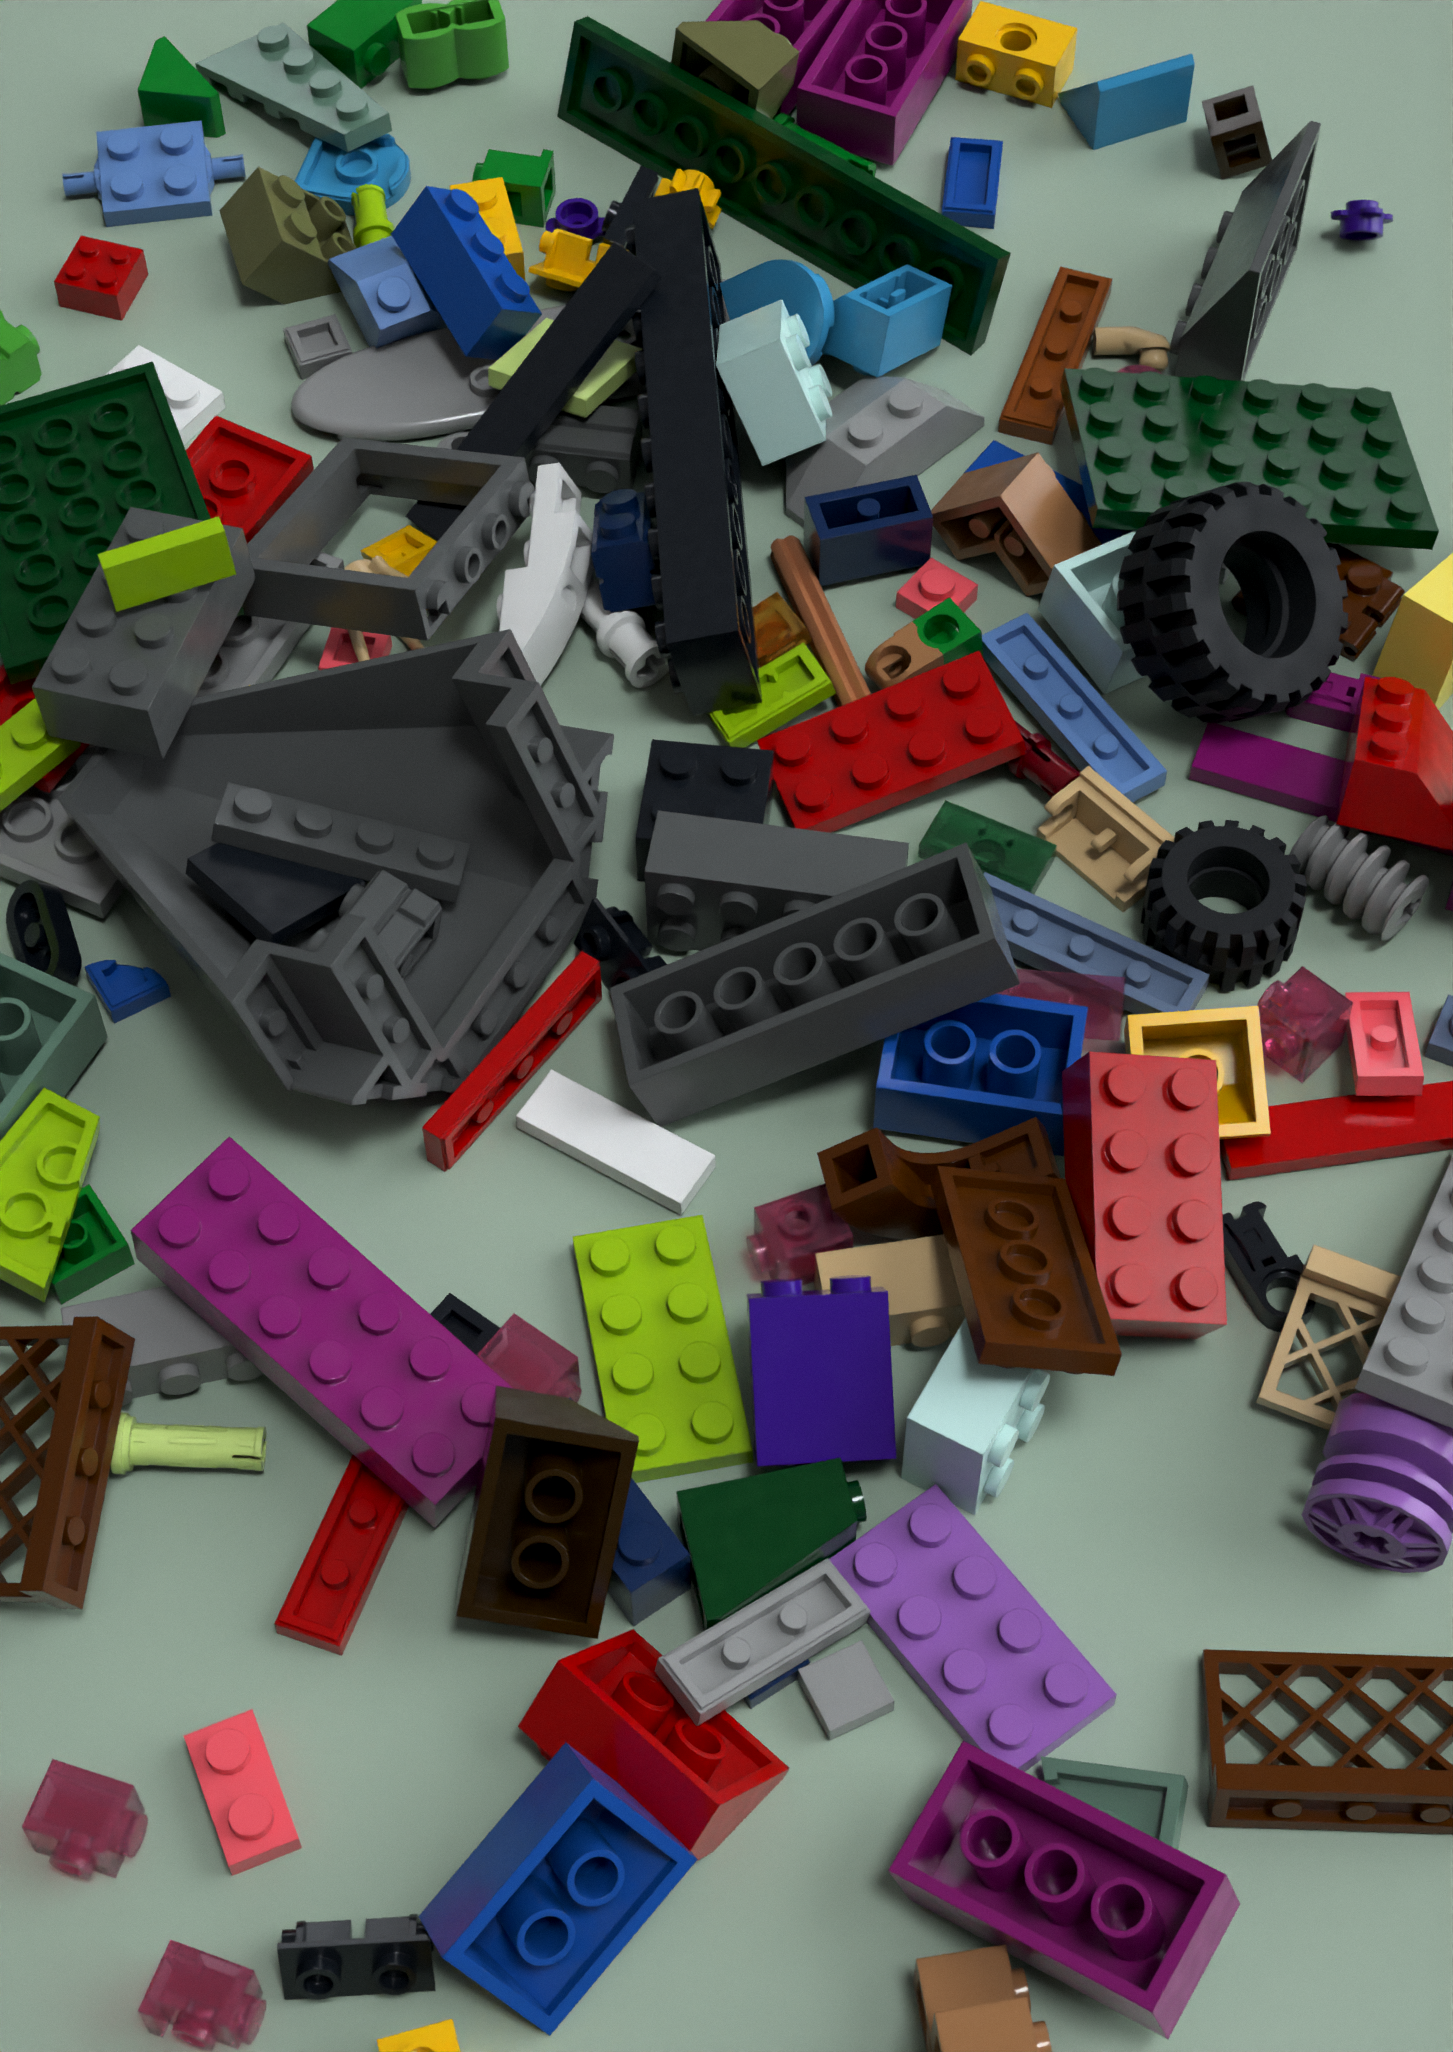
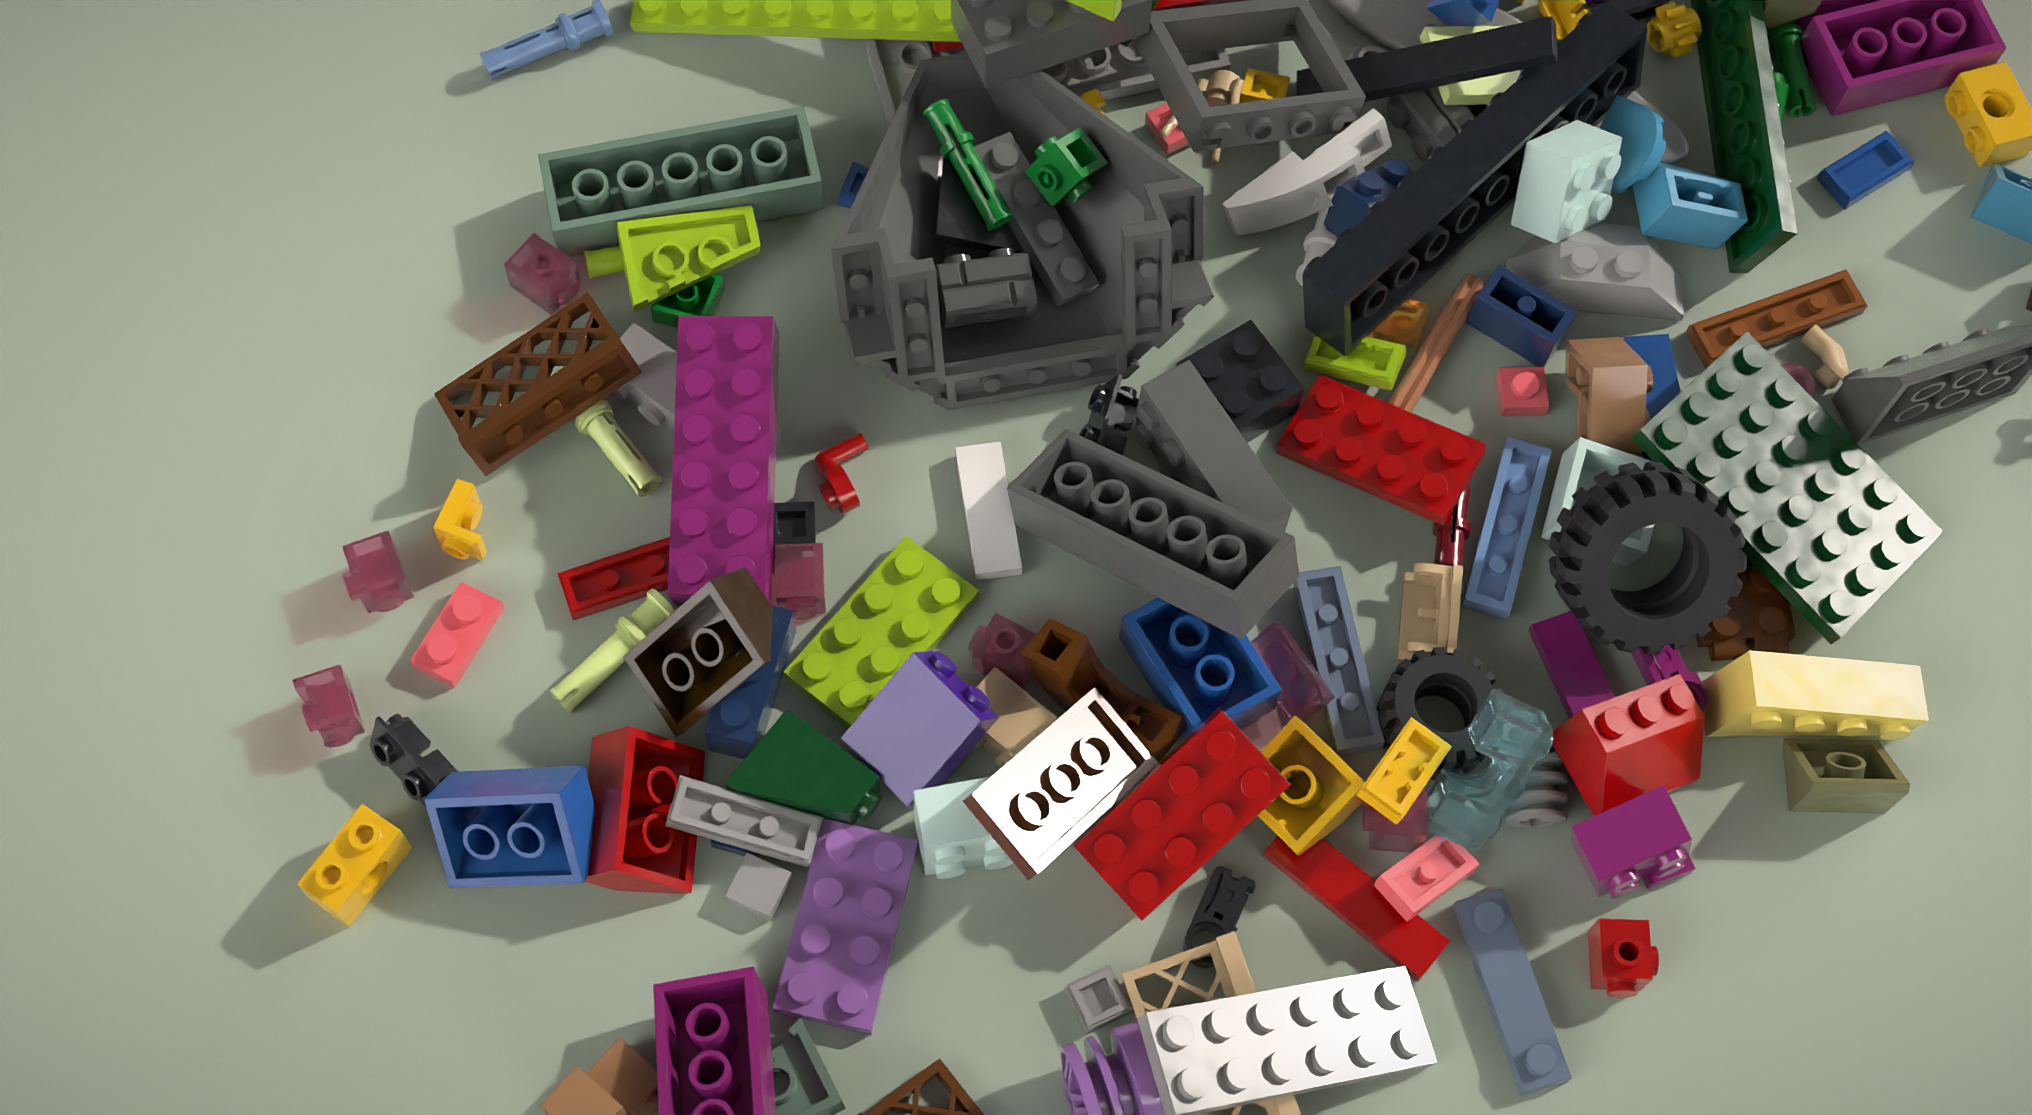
camera: 45 degrees right, 10 degrees up
black plate [6,880,82,984] -> none
red tile [422,951,602,1172] -> none
leg [865,597,983,690] -> none
clear green plate [918,800,1057,894] -> none
none -> yellow bracket [433,478,487,560]
none -> yellowish green pin [549,588,675,714]
none -> red plate [814,433,869,514]
none -> green pin [923,99,1014,231]
none -> green brick [1025,127,1108,207]
none -> light grey tile [1064,965,1132,1034]
none -> yellow plate [1356,717,1452,825]
none -> clear light blue arch [1420,689,1553,853]

